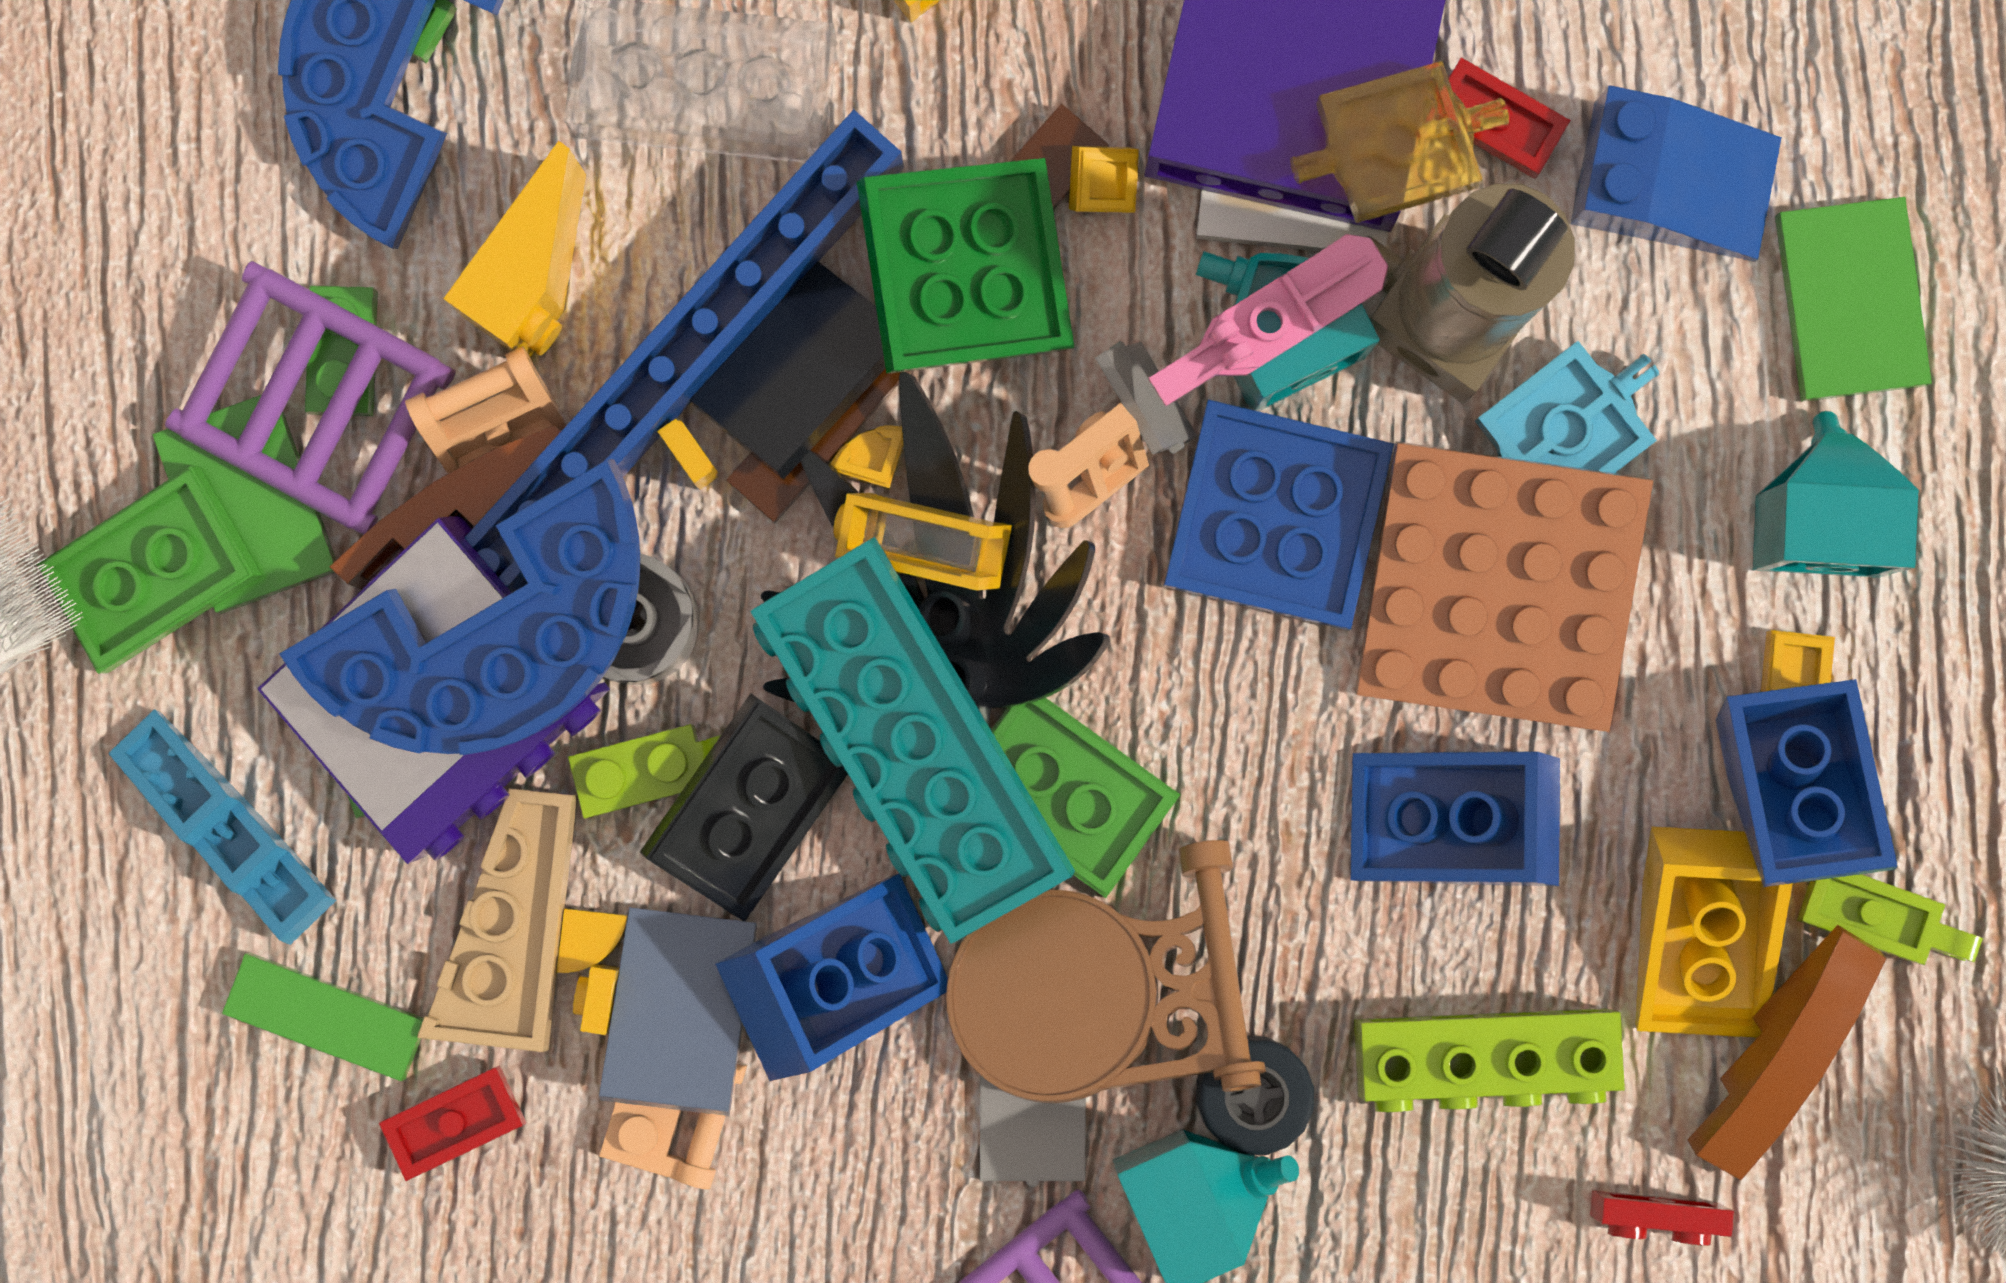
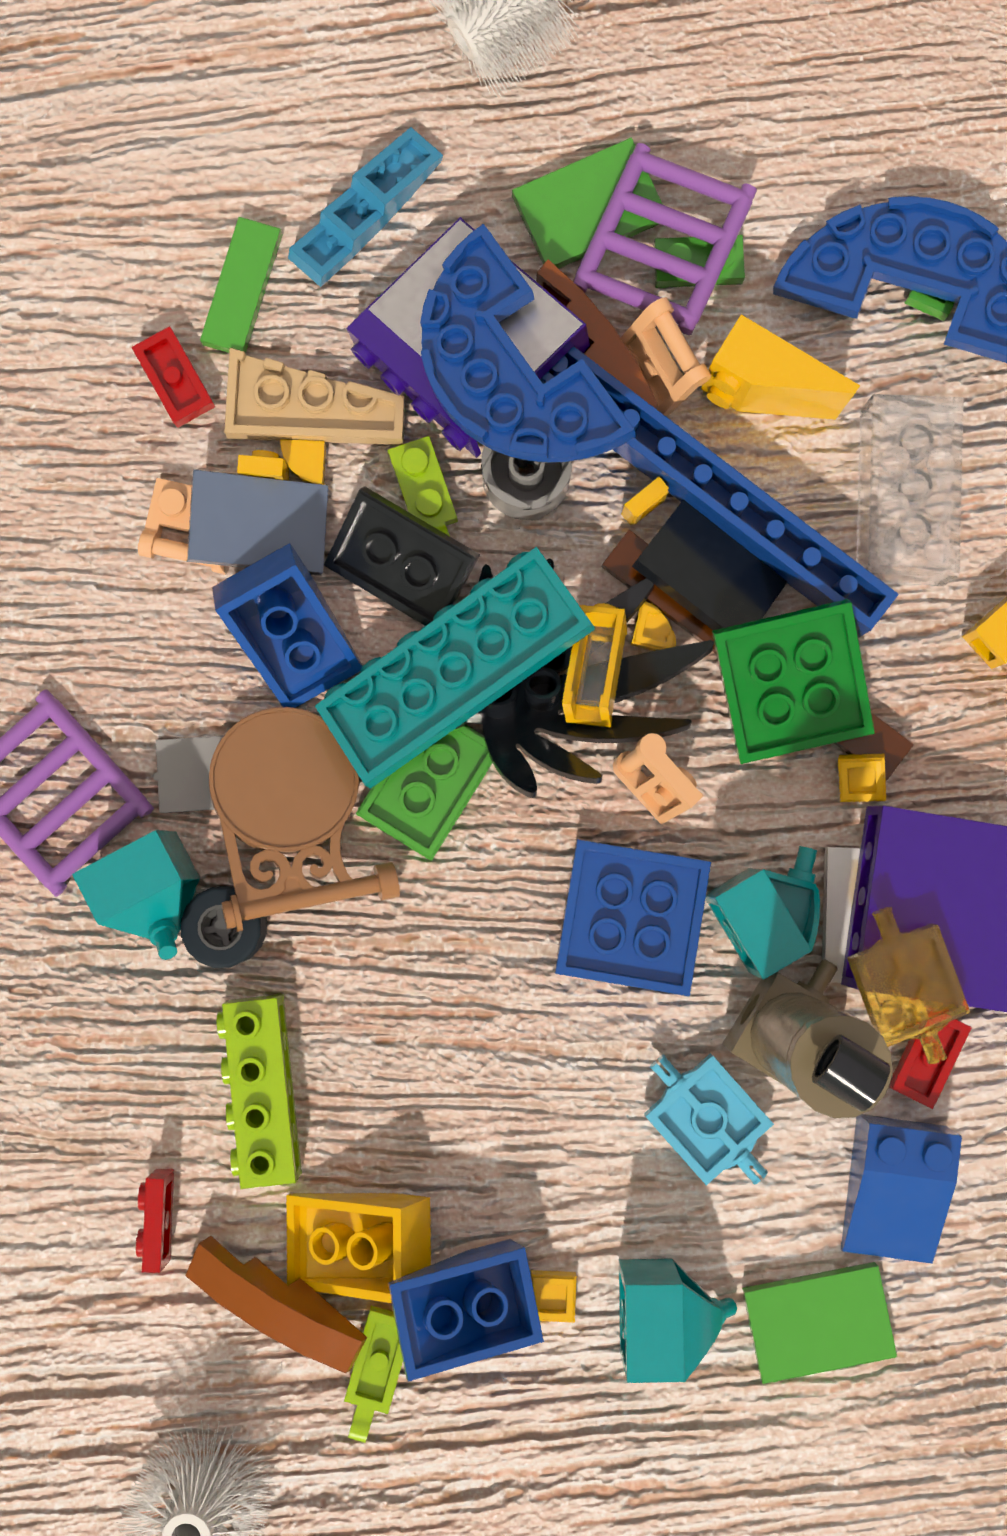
camera: 90 degrees right, 0 degrees up
bright green tile [36,465,262,674] -> none
light grey piece [1095,341,1197,455] -> none
bright pink piece [1148,234,1389,407] -> none
blue slope [1350,752,1560,886] -> none
nougat plate [1355,441,1654,732] -> none

